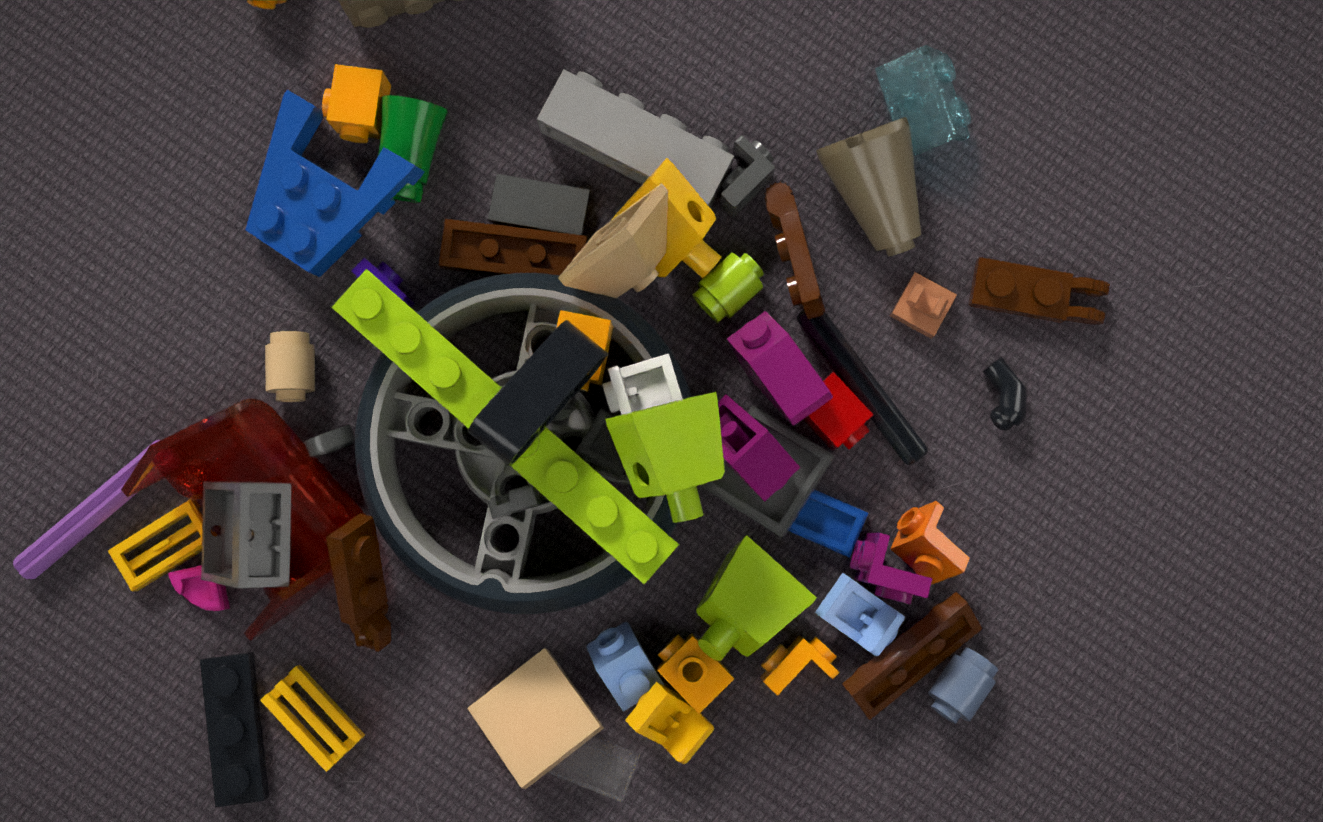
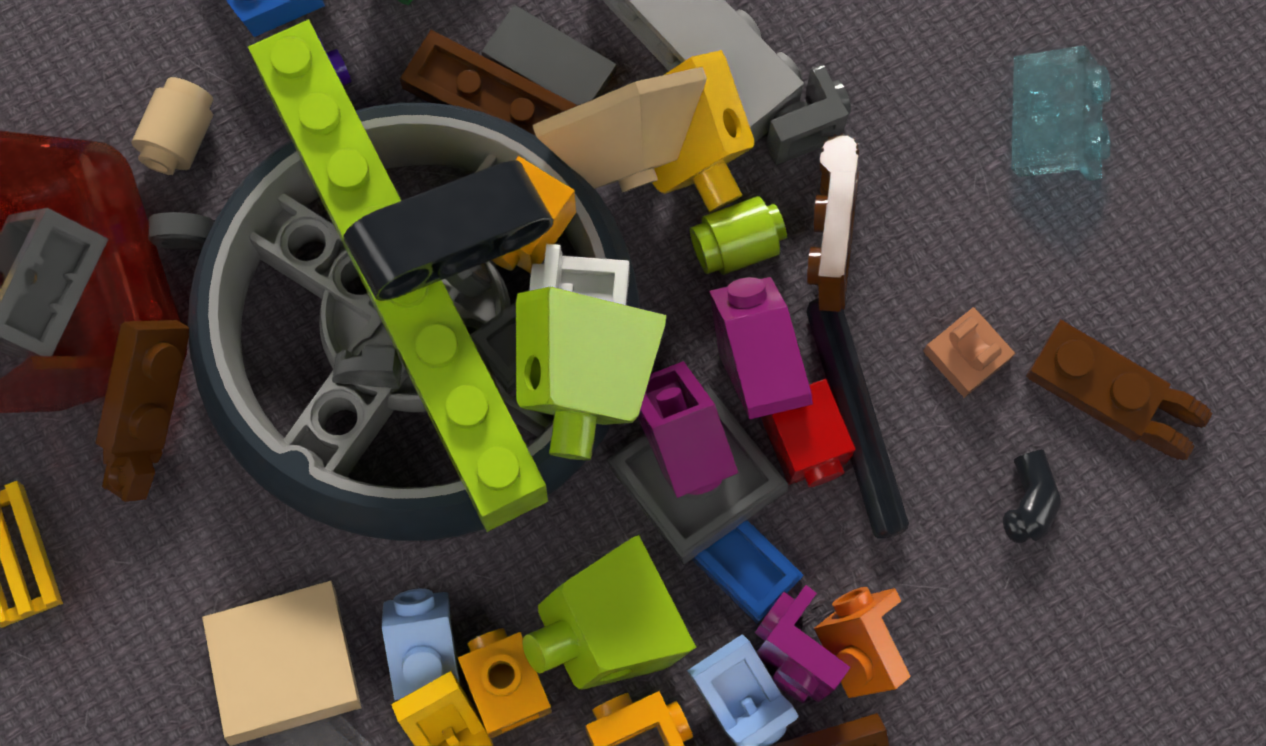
camera: 15 degrees right, 10 degrees down
dark tan cone [816,117,921,257] -> none

